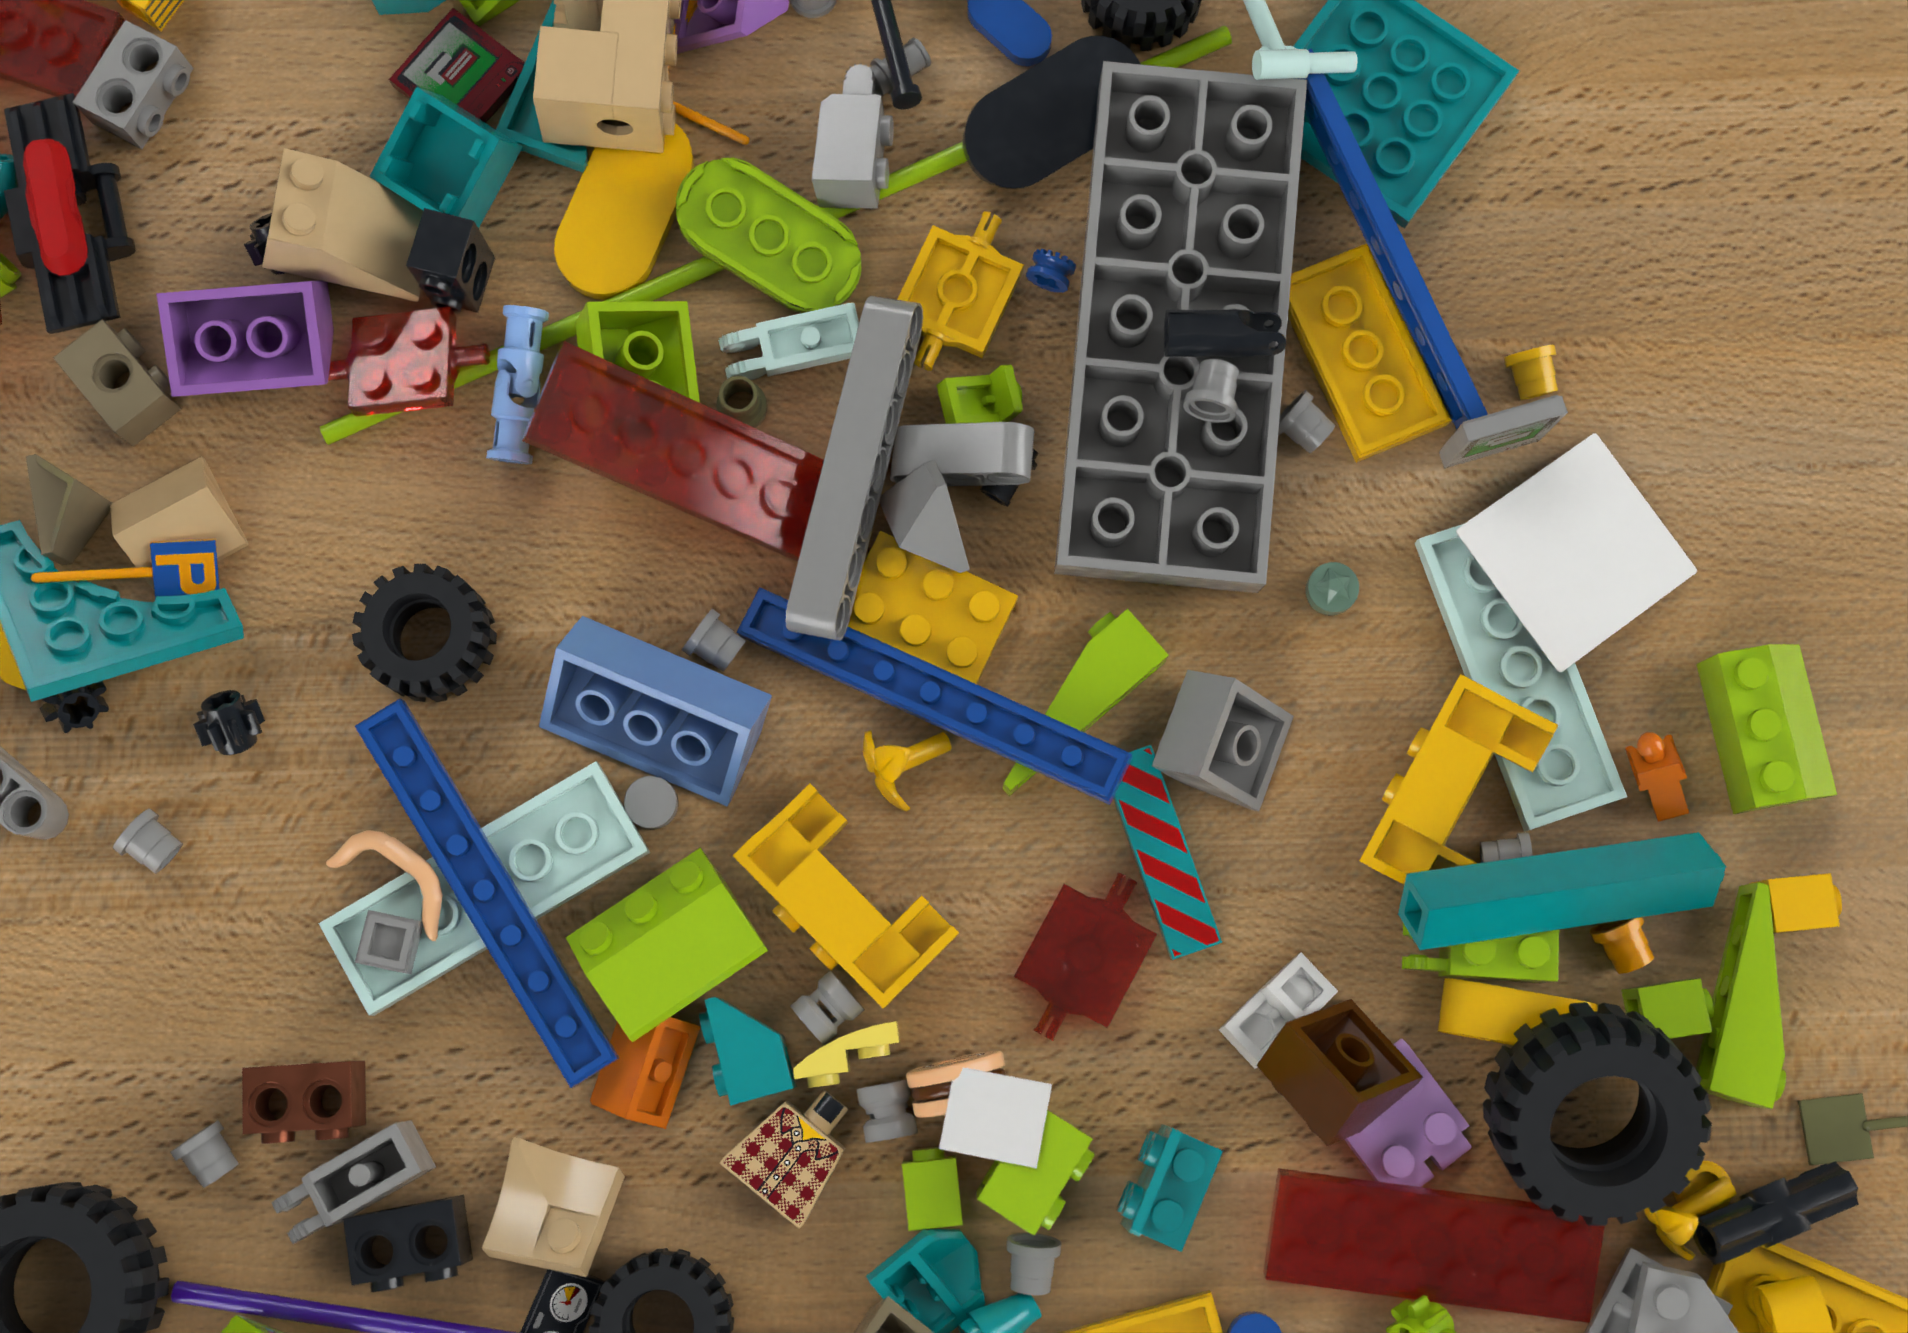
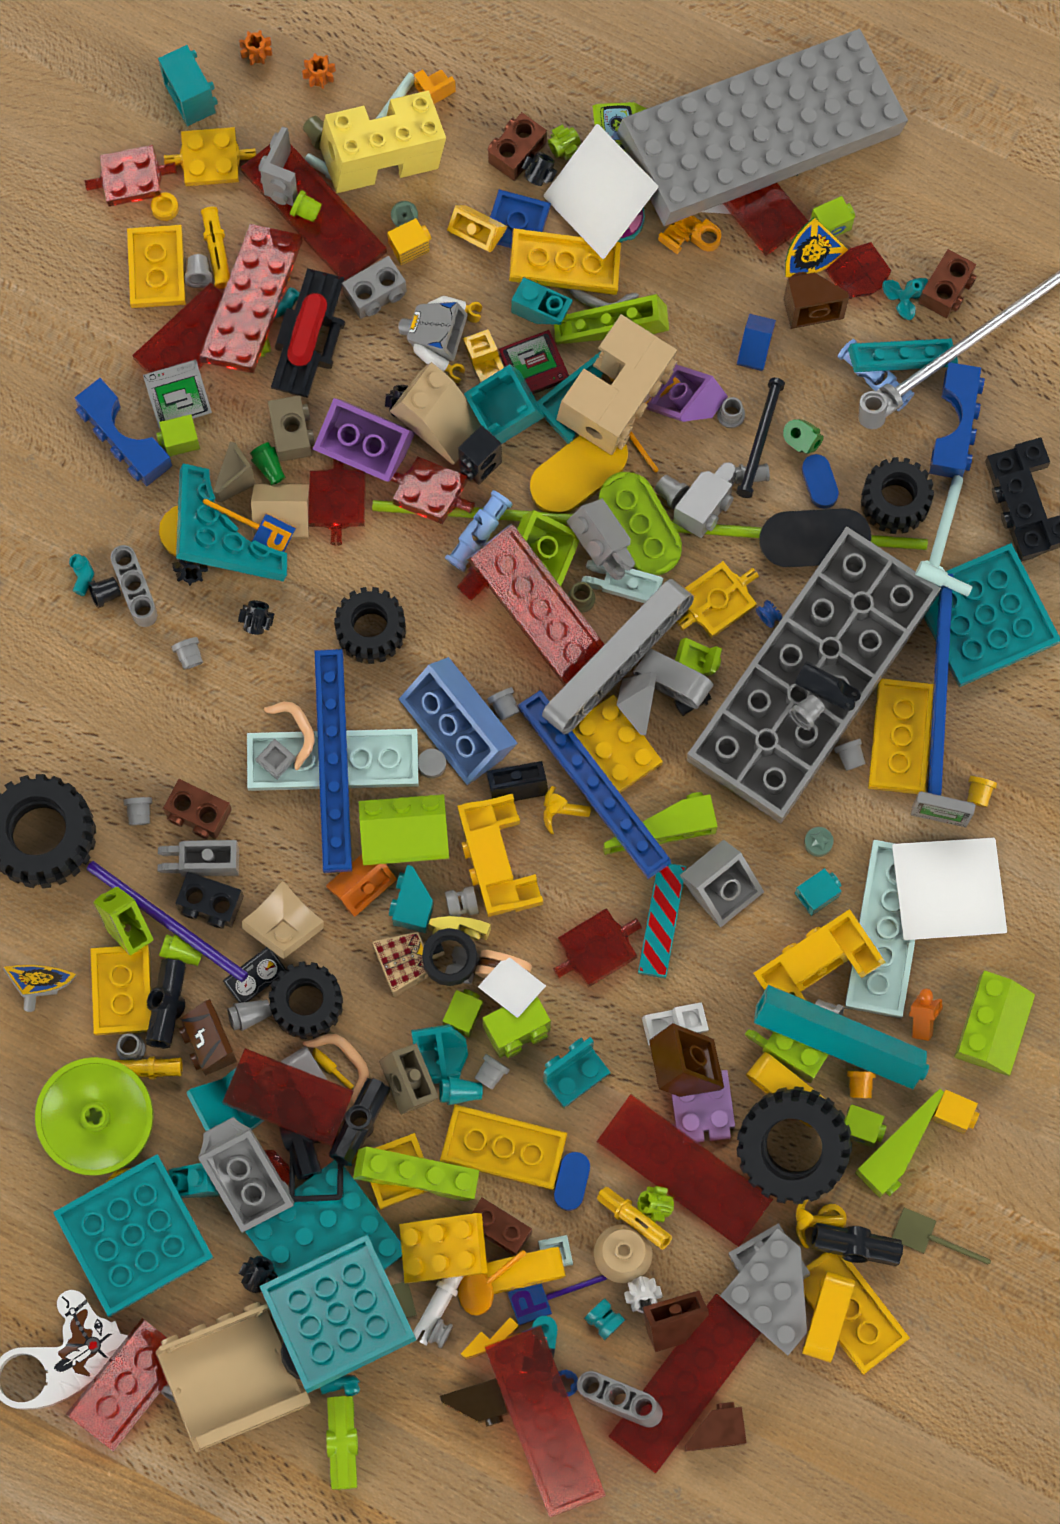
camera: 30 degrees right, 5 degrees down
none -> green cone [250,442,286,485]
none -> clear red plate [308,458,366,546]
none -> light grey torso [399,296,482,383]
none -> black tyre [422,928,477,986]
none -> clear red piece [457,566,491,601]
none -> yellow slope [463,329,504,383]
none -> black slope [487,761,548,801]
none -> light grey hinge [566,498,635,580]
none -> light grey piece [655,475,689,509]
none -> teal brick [795,868,842,916]

